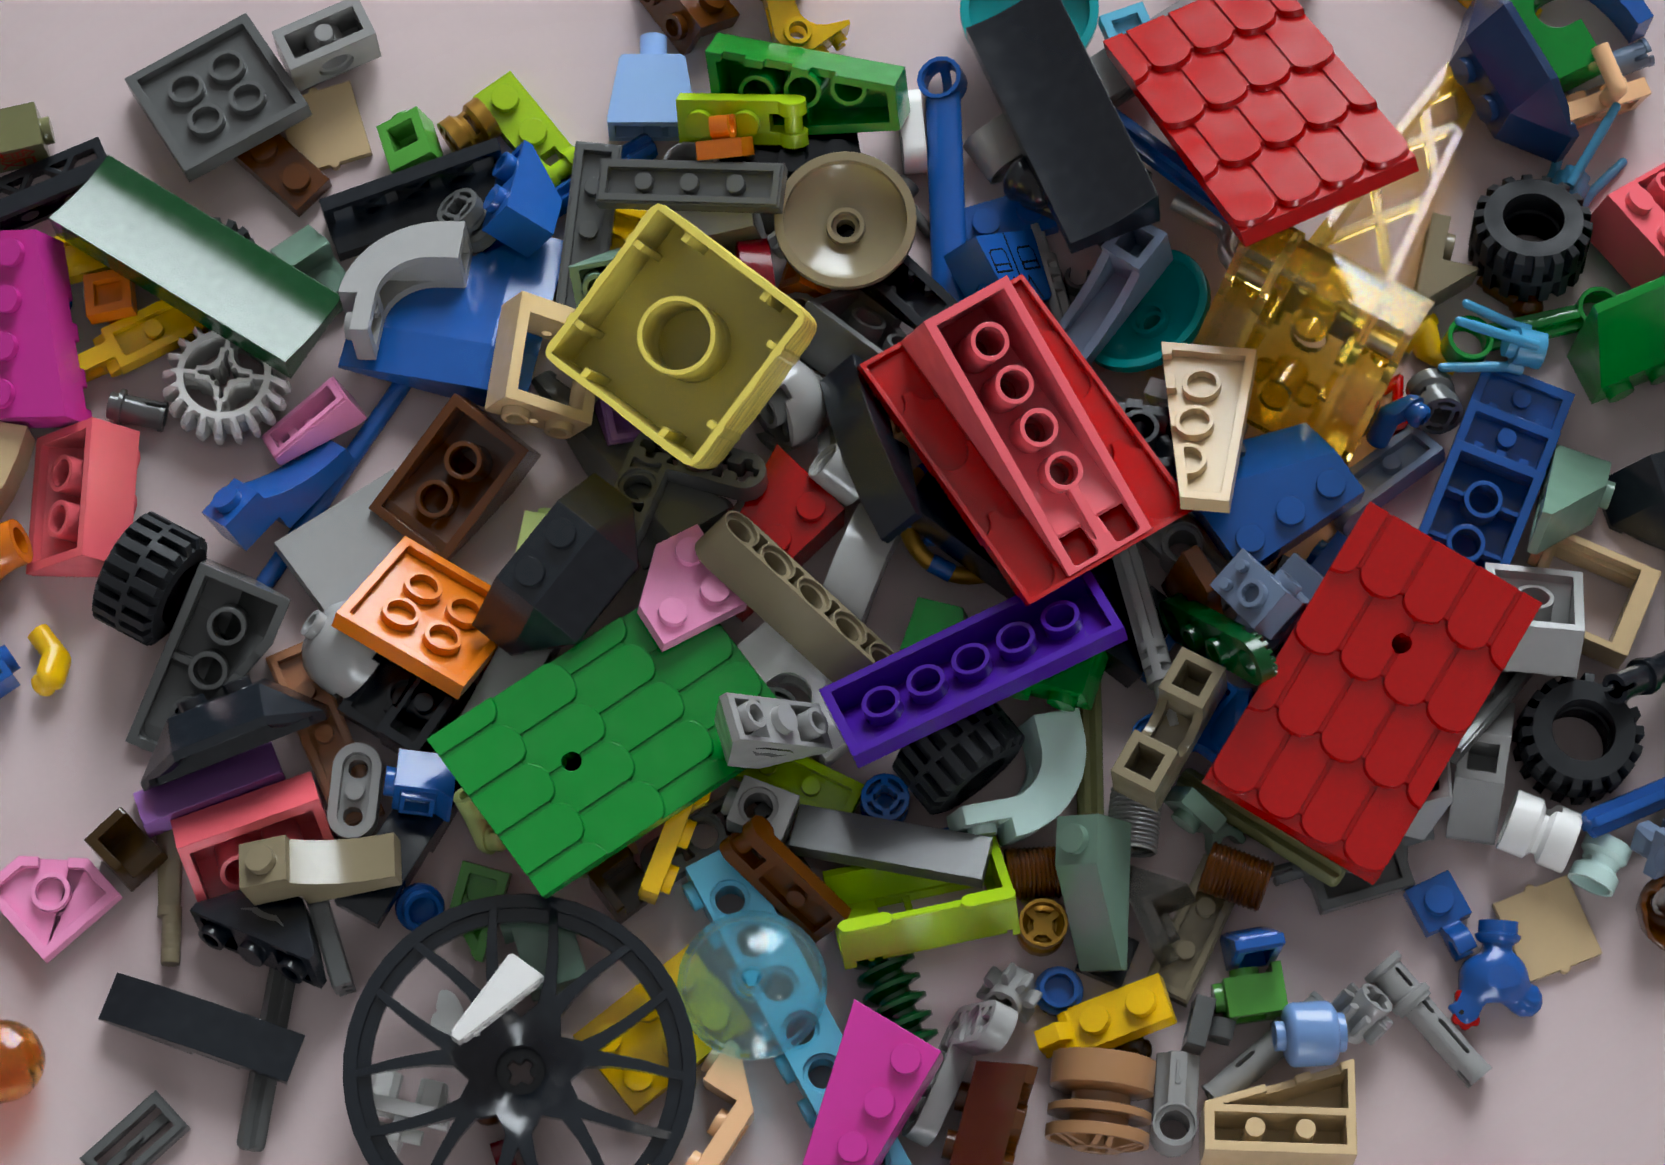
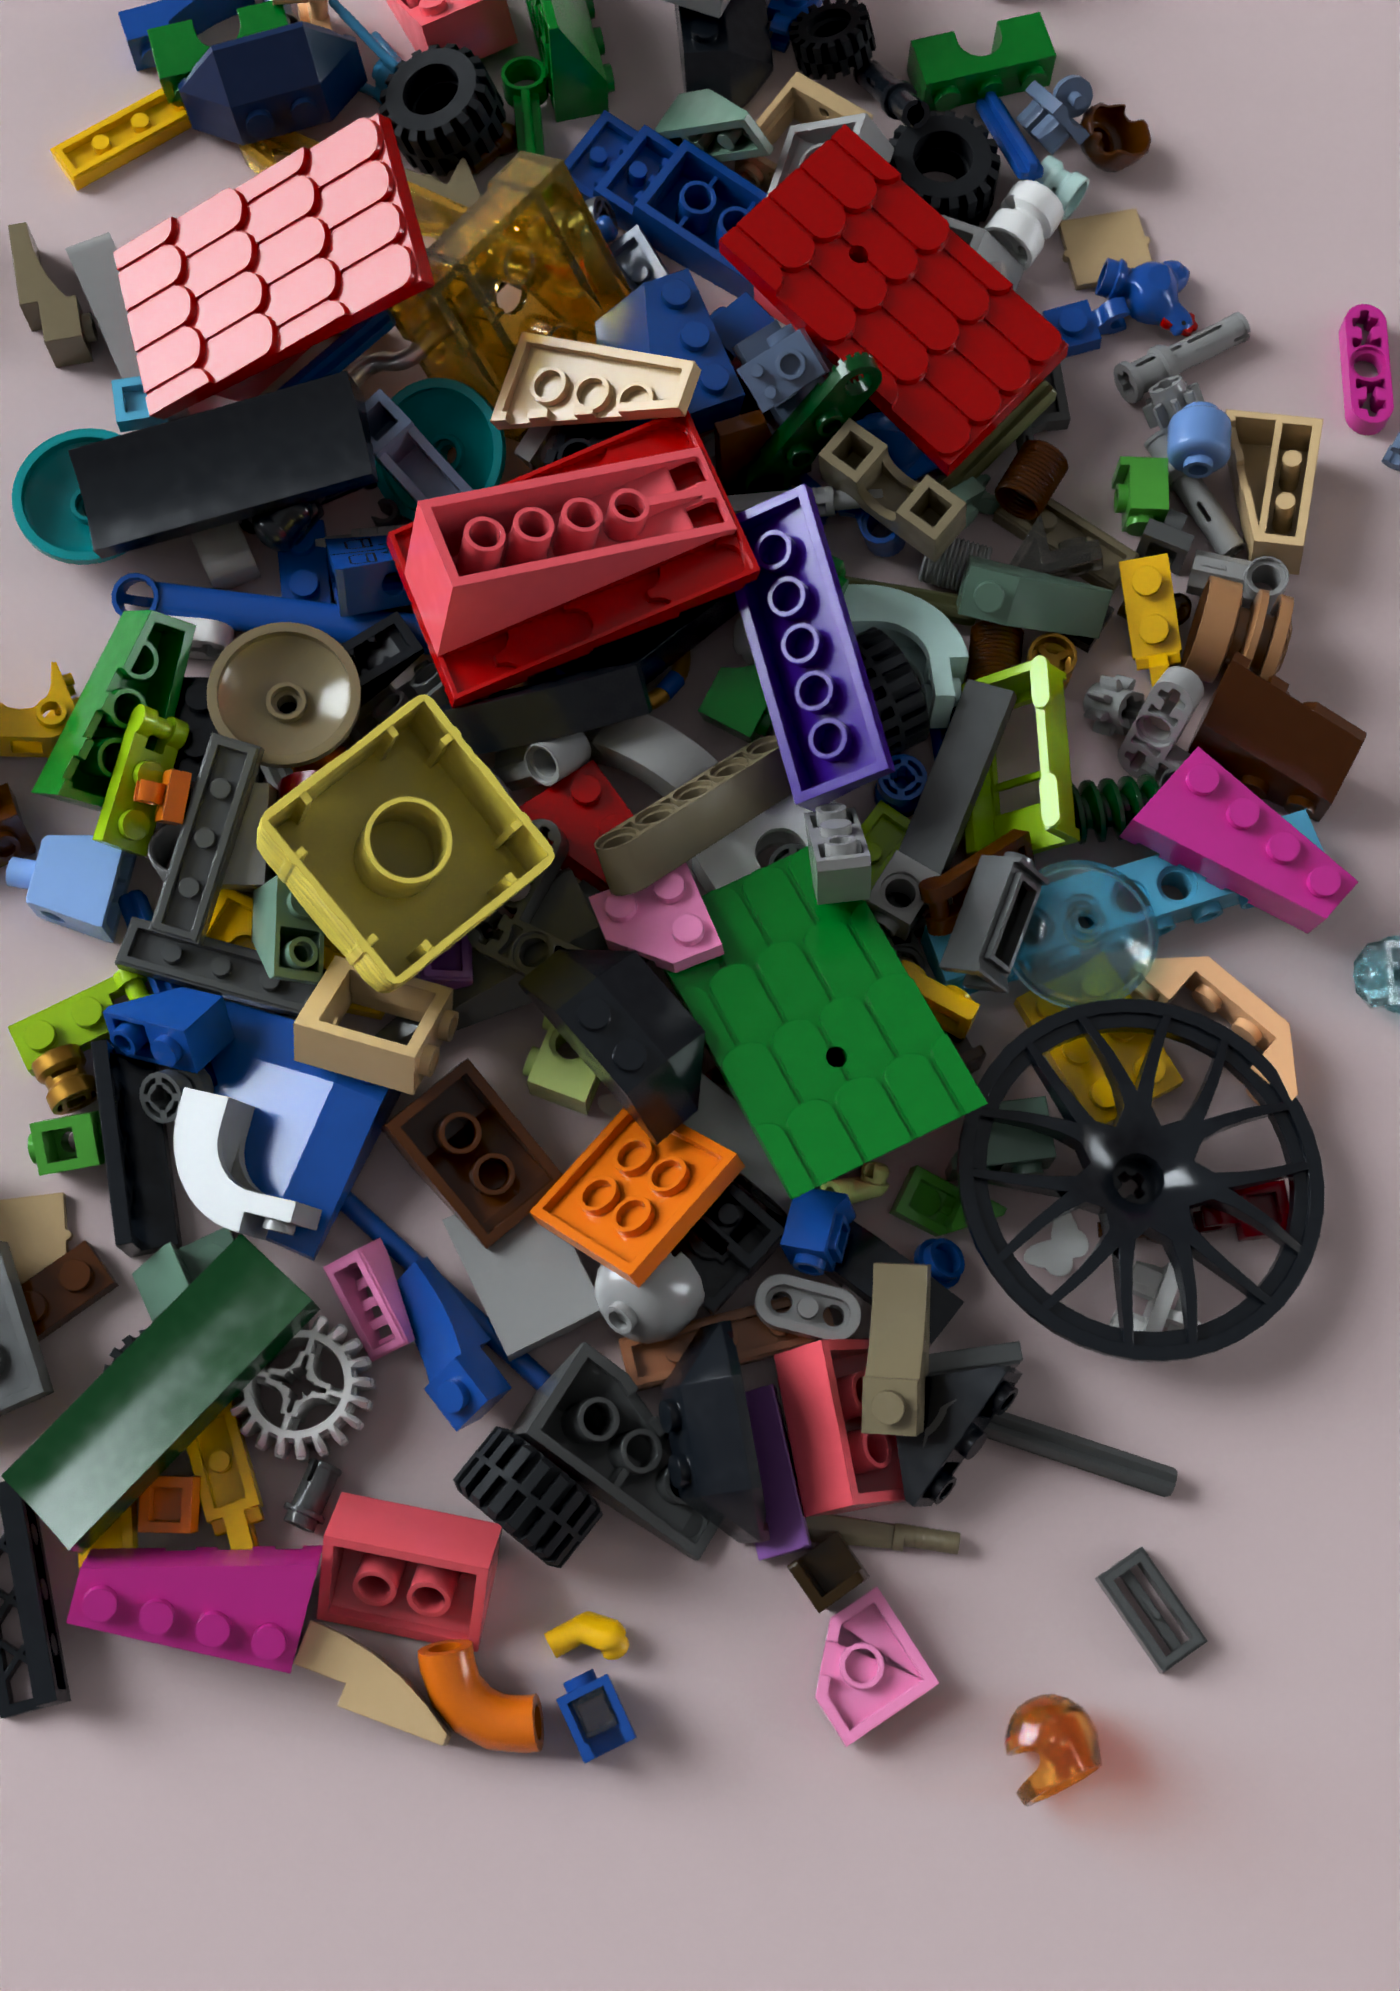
camera: 80 degrees left, 0 degrees up
black slope [98,972,305,1085] -> none
white slope [450,953,544,1046] -> none
blue plate [1035,966,1084,1016] -> none
blue slope [1220,926,1286,971] -> none
dark azure plant [1438,299,1549,376] -> none
none -> dark grey window [939,851,1050,994]

